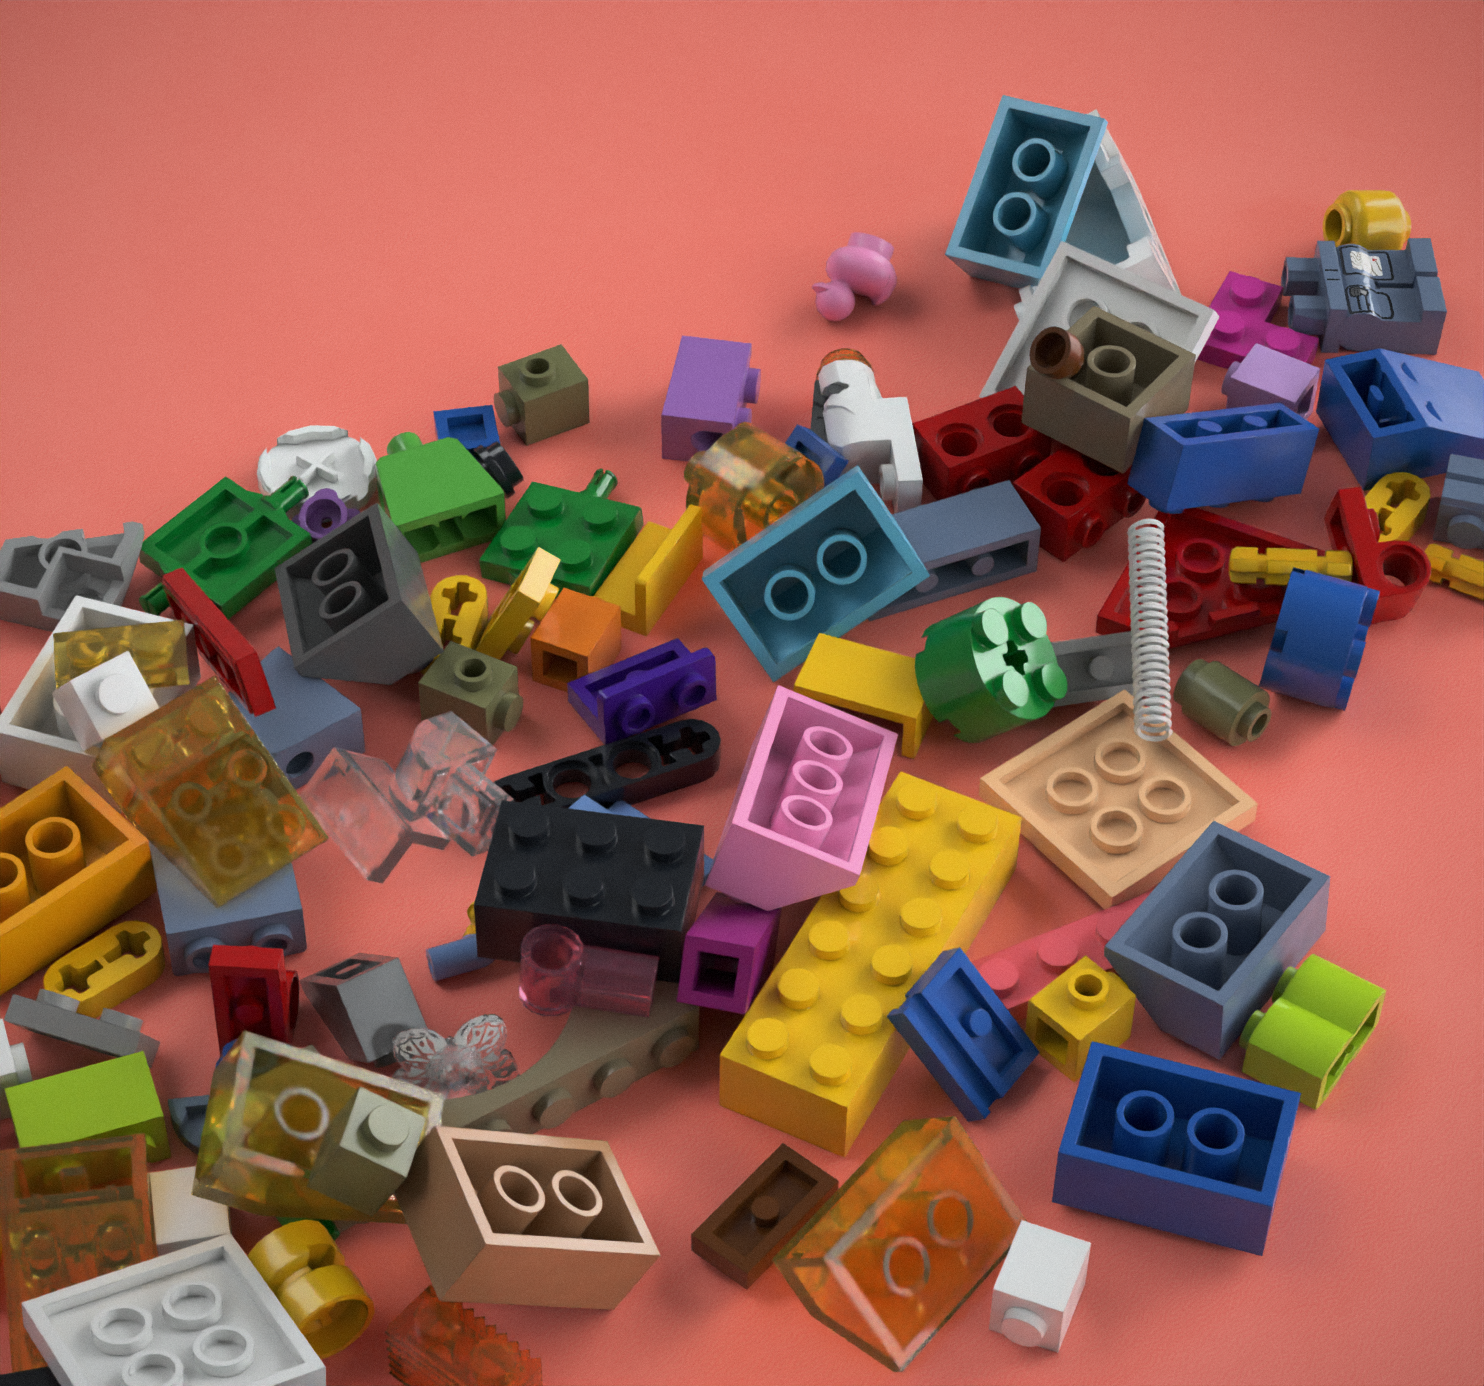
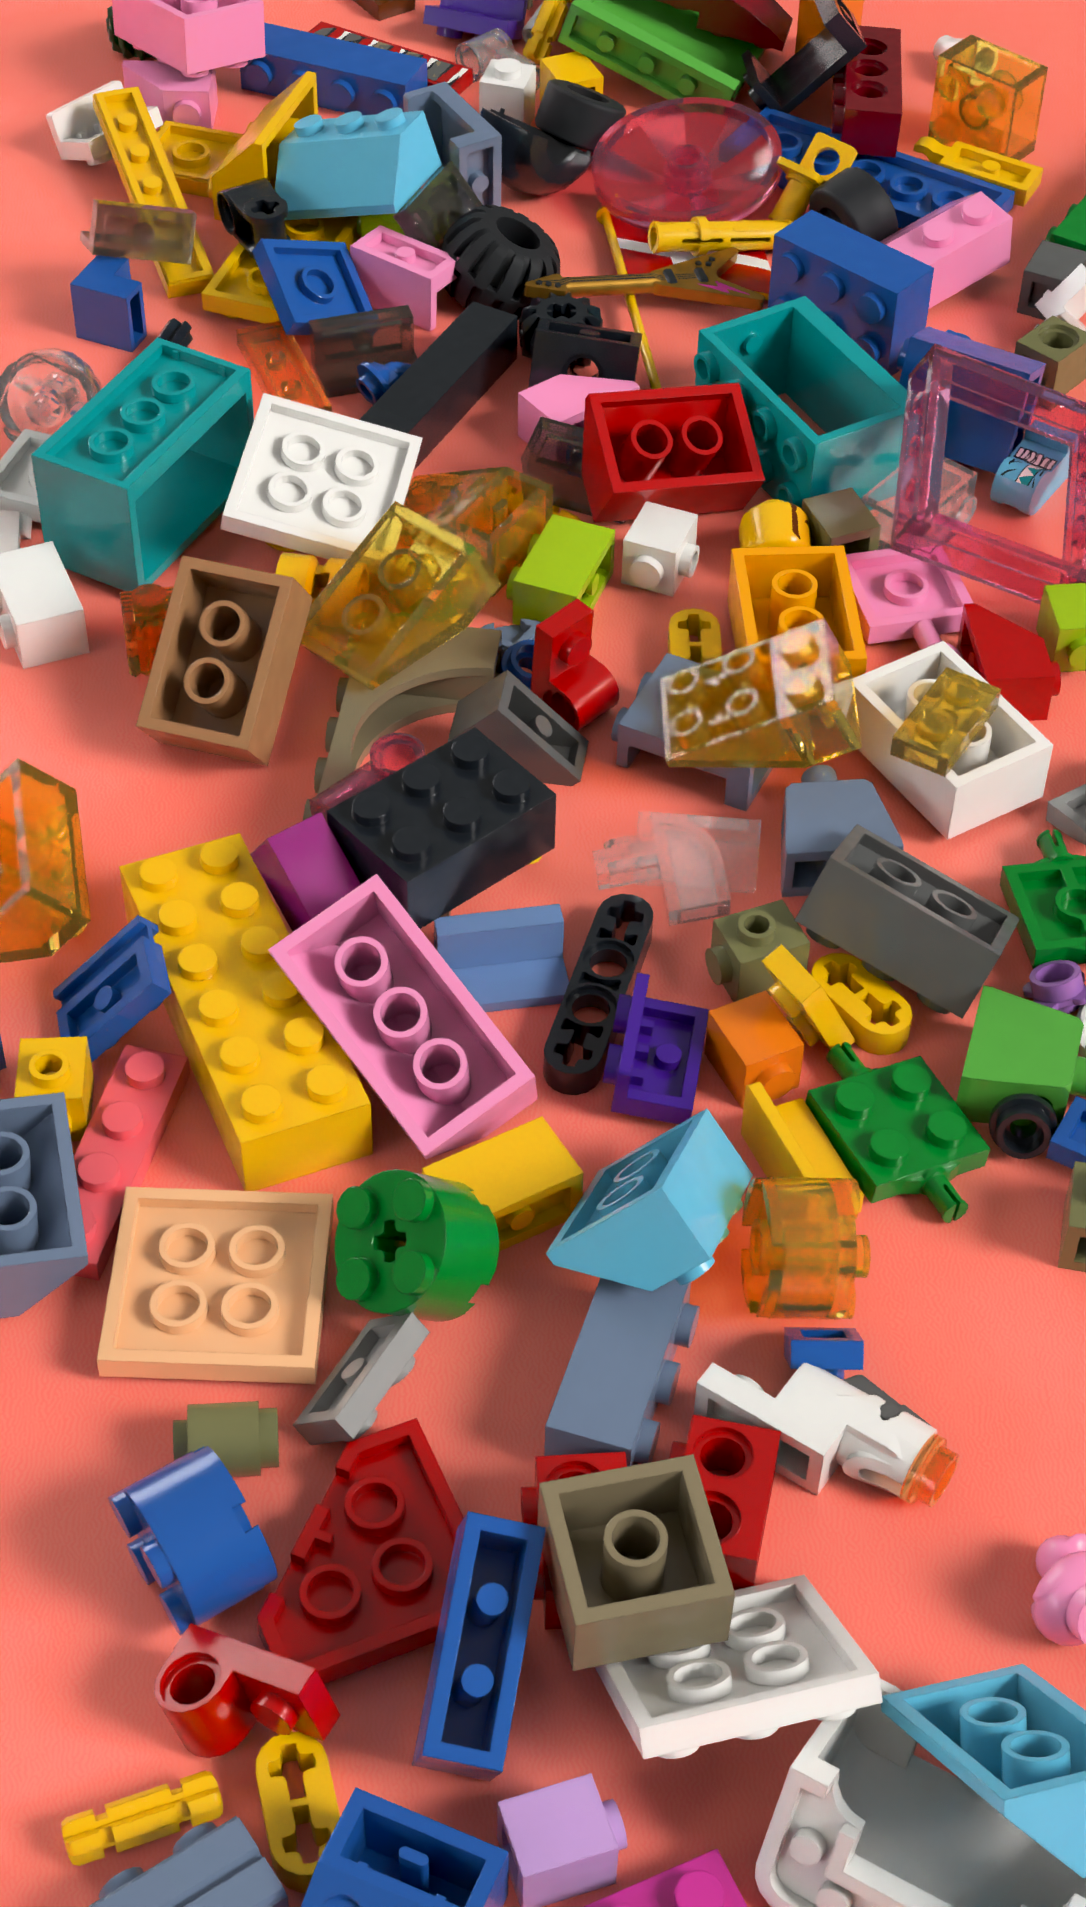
camera: 130 degrees right, 0 degrees up
light grey plate [4,988,160,1068] -> none
white brick [52,651,160,751] -> none
red tile [161,567,276,717] -> none
olive brick [307,1087,426,1217] -> none
clear animal [389,1014,521,1100] -> none
medium lavender brick [661,335,761,467] -> none
reddish brown plate [691,1143,839,1290] -> none
reddish brown hinge [1029,326,1085,379] -> none
white piece [1127,519,1173,742] -> none
yellow axle [1229,547,1353,586] -> none

